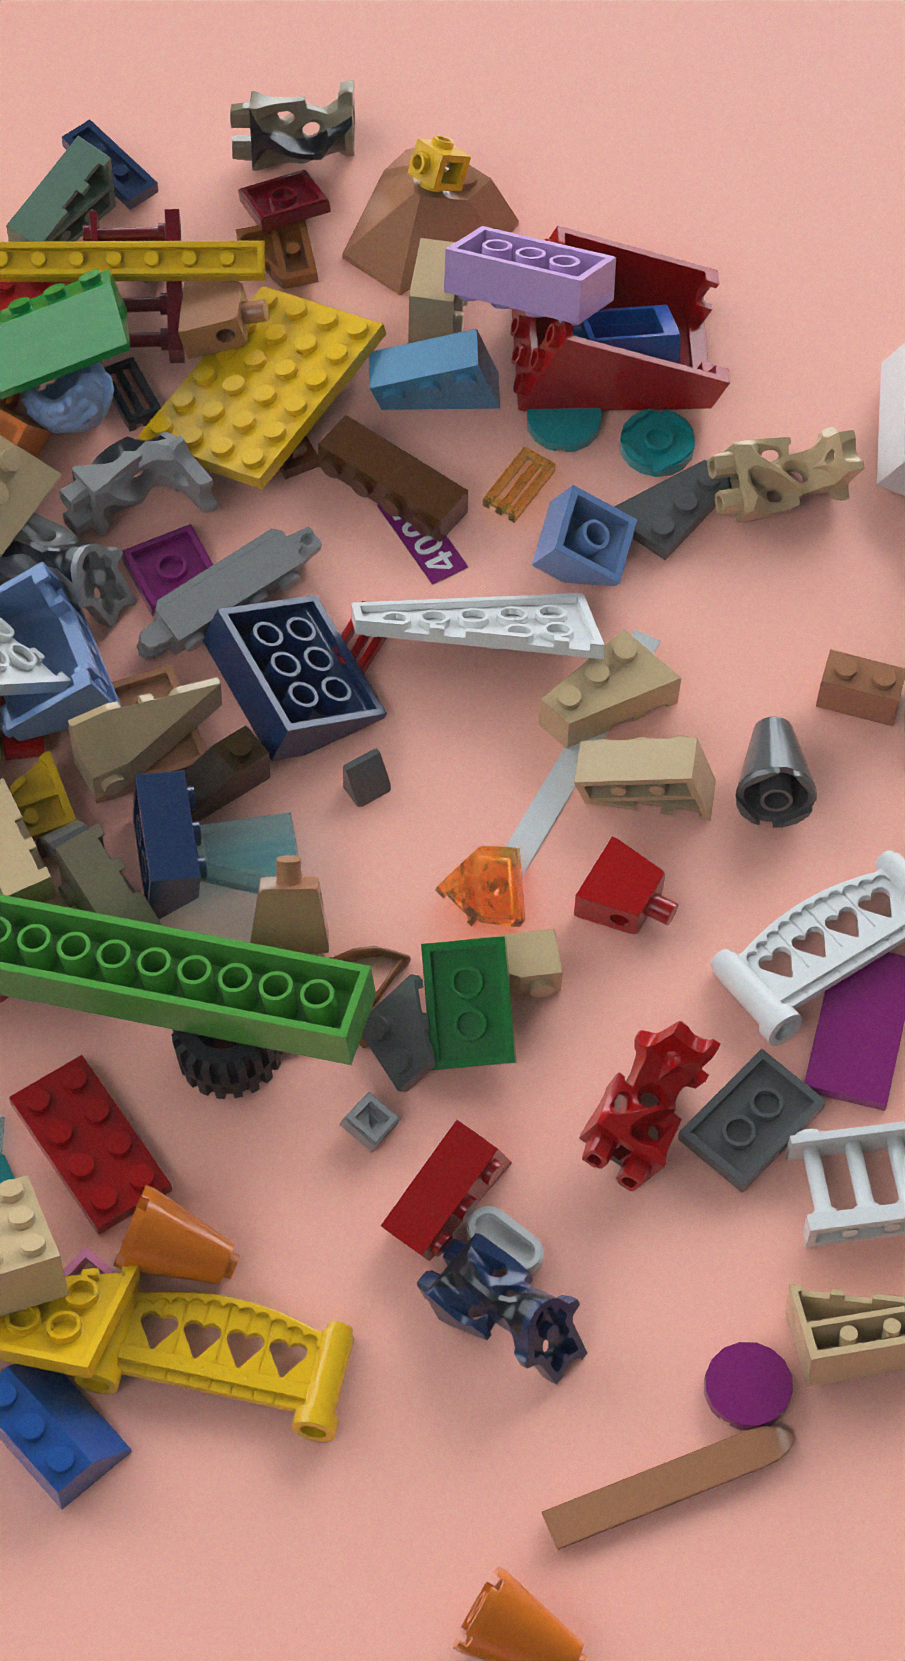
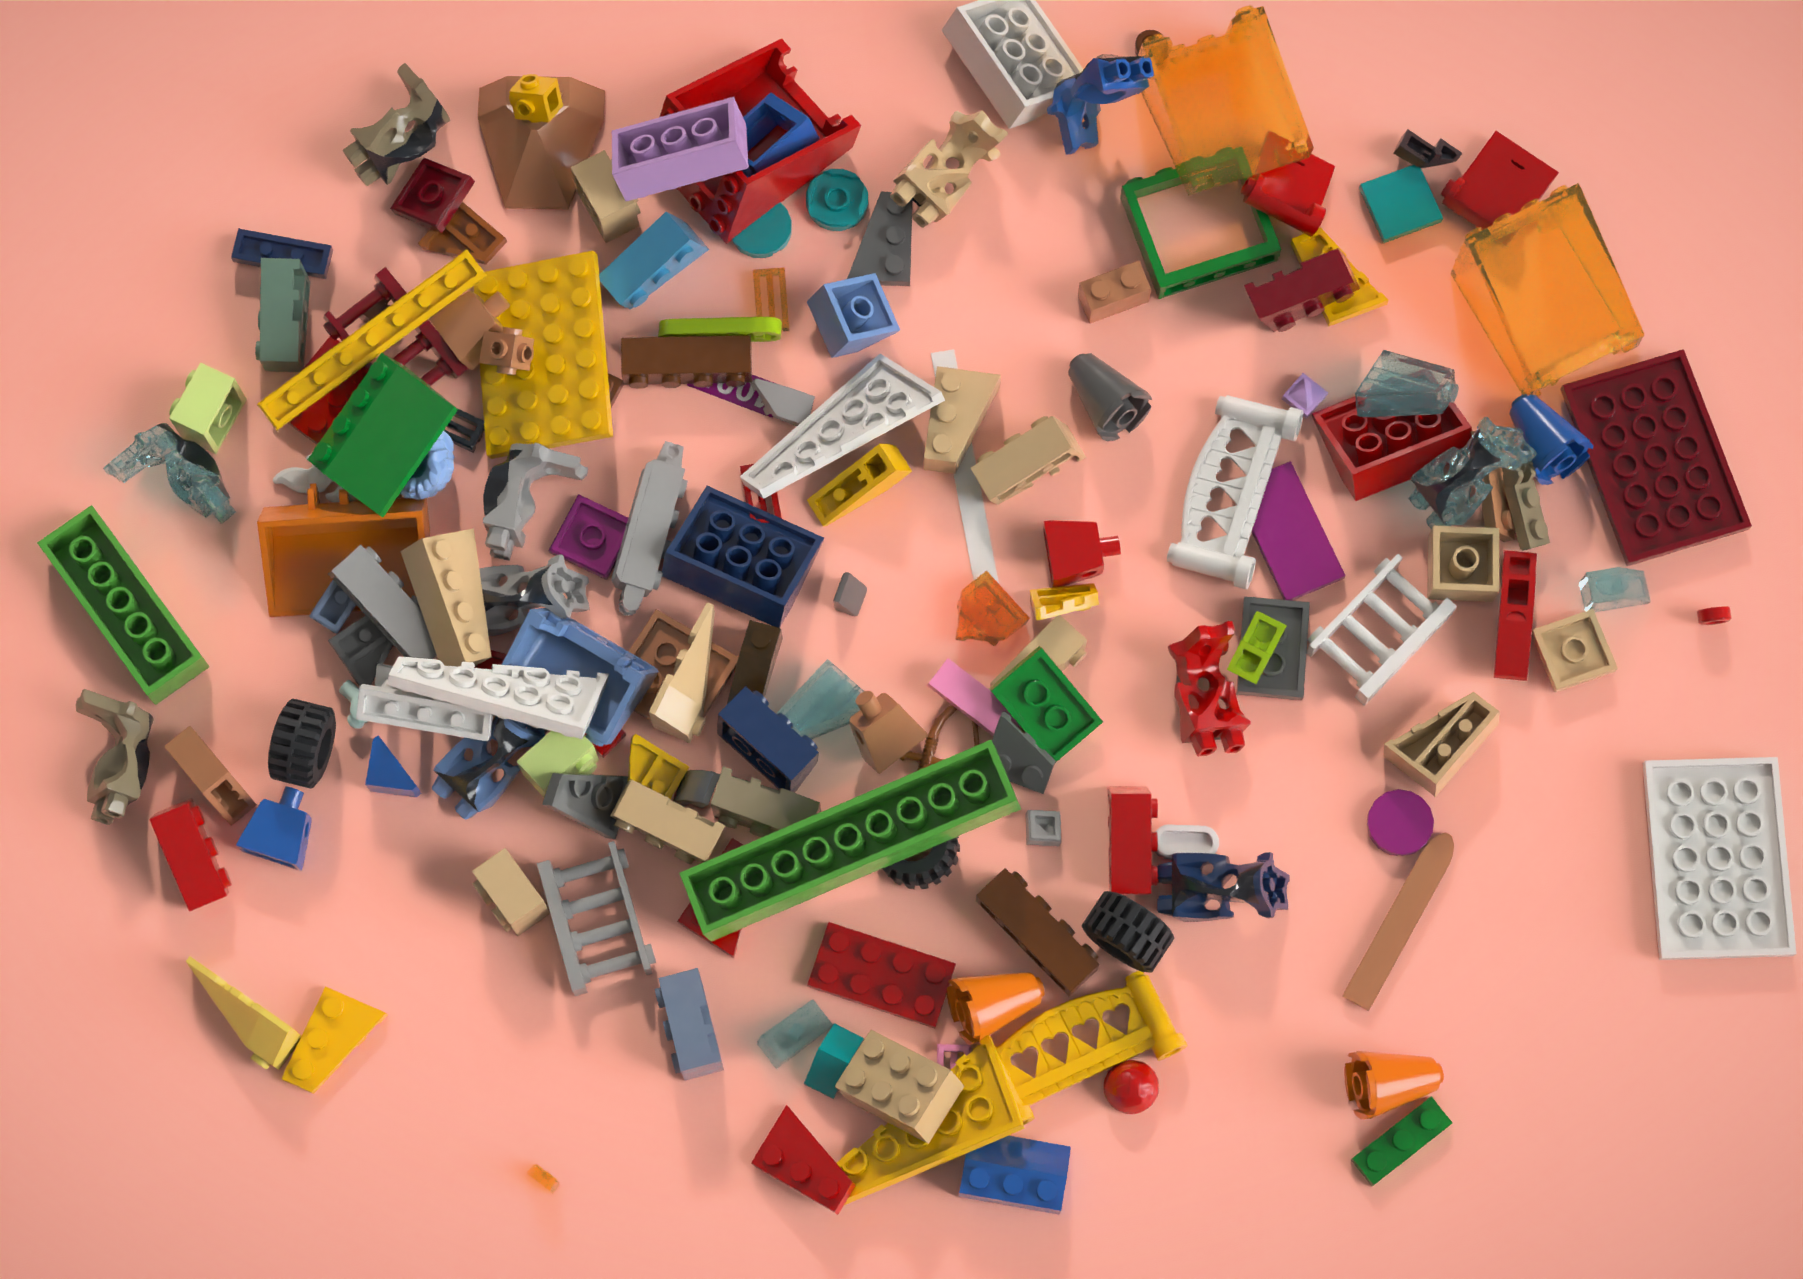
camera: 35 degrees left, 15 degrees up
none -> nougat brick [479,327,534,375]
none -> lime beam [658,316,782,342]
none -> light grey slope [751,379,815,426]
none -> yellow slope [807,444,912,527]
none -> bright pink tile [927,658,1021,736]
none -> reddish brown brick [976,868,1100,997]
none -> yellow wing [1029,583,1099,621]
none -> black tyre [1081,891,1175,973]
none -> red piece [1103,1059,1159,1114]
none -> lime slope [1226,611,1287,684]

